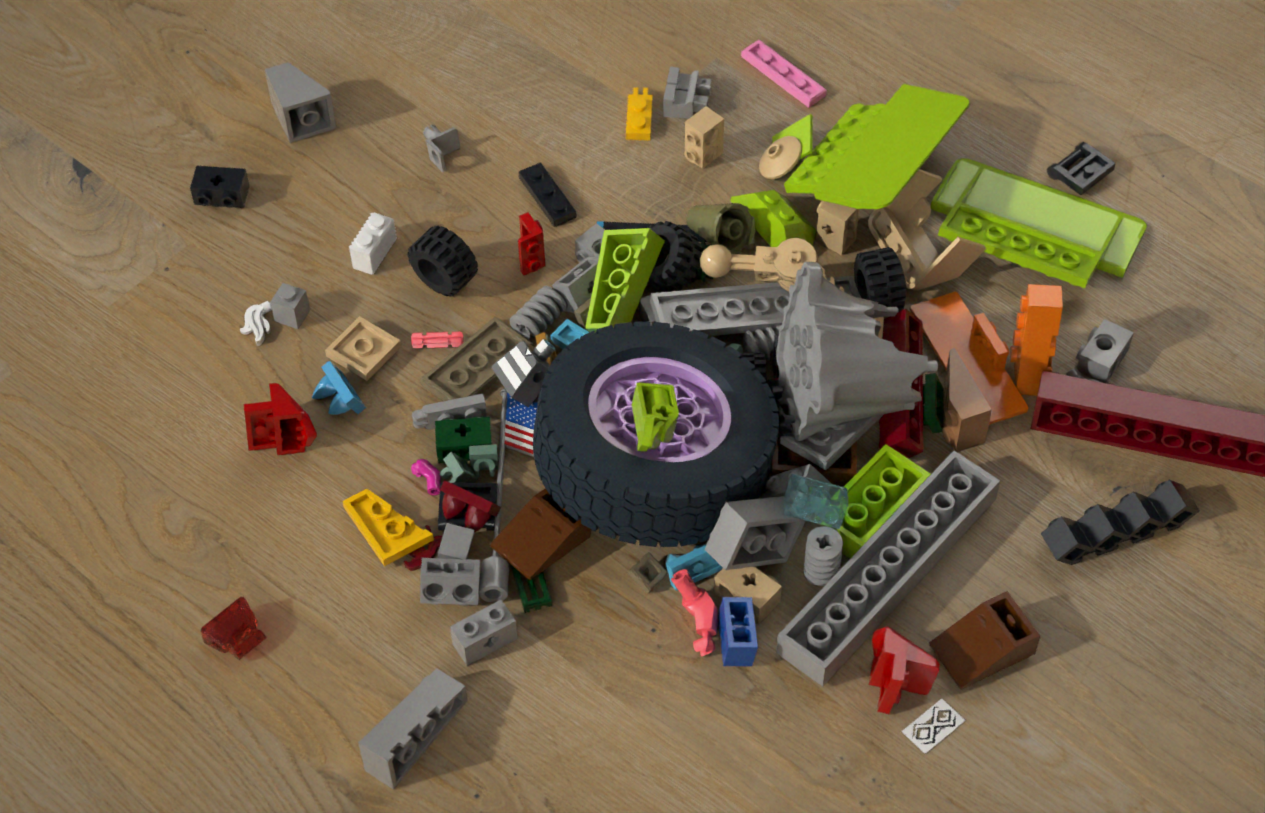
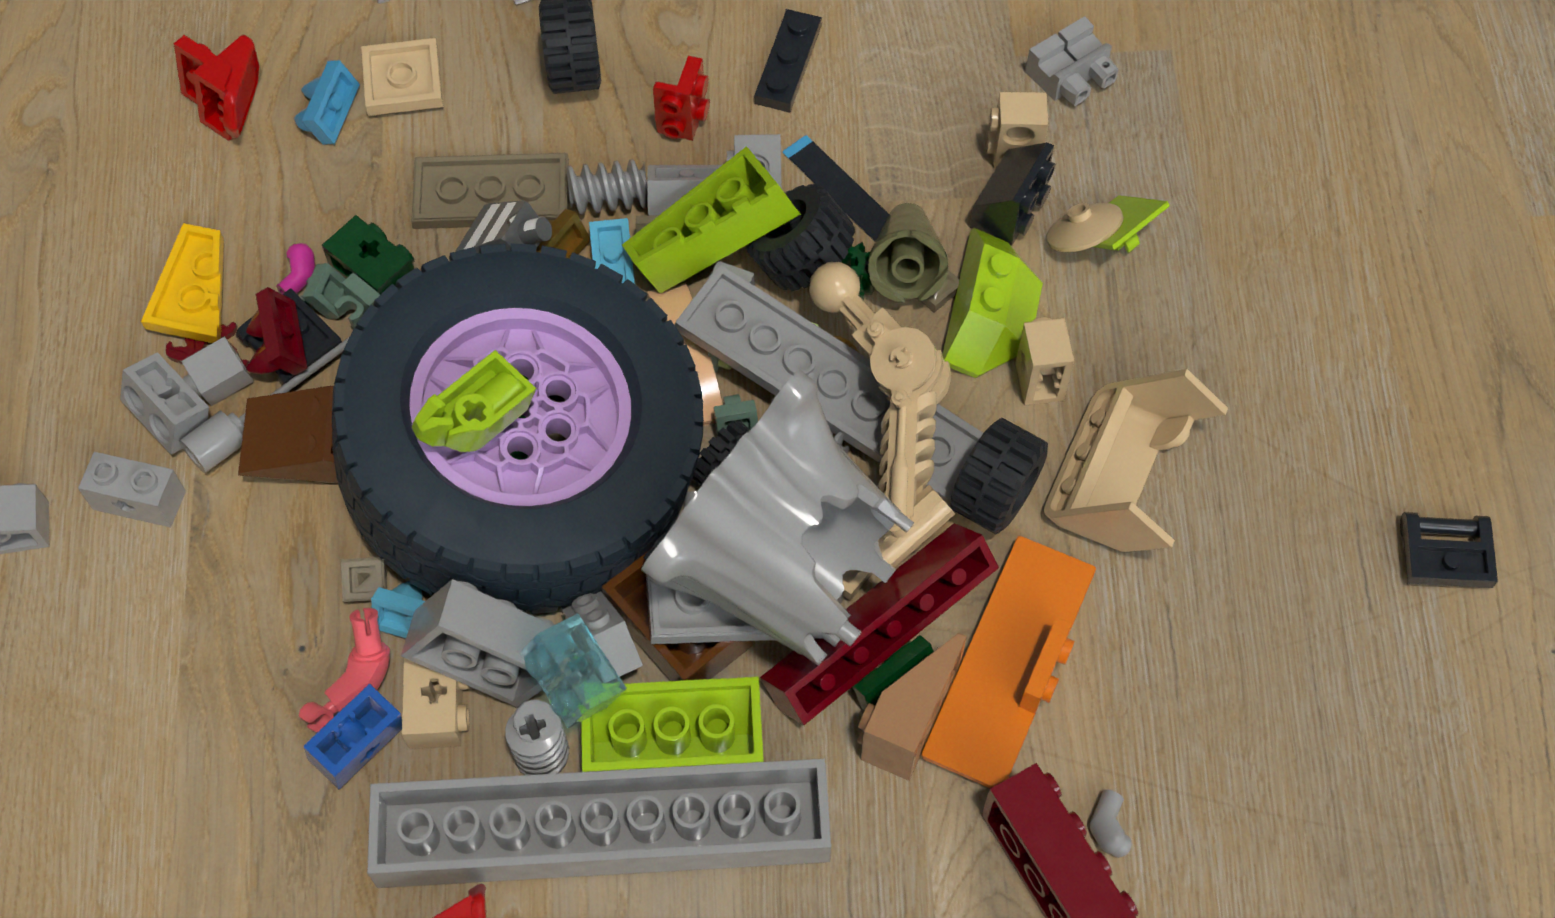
camera: 45 degrees right, 10 degrees up
coral axle [411,331,464,348] -> none
light grey hinge [412,394,487,430] -> none
dark green tile [510,564,552,613] -> none
yellow hinge [626,87,653,140] -> none
bright pink tile [741,40,827,108] -> none
lime slope [784,84,970,209] -> none
lime slope [930,158,1147,288] -> none
orange wedge [1009,284,1063,396] -> none
light grey brick [1076,319,1134,383] -> none
none -> black slope [970,142,1056,246]

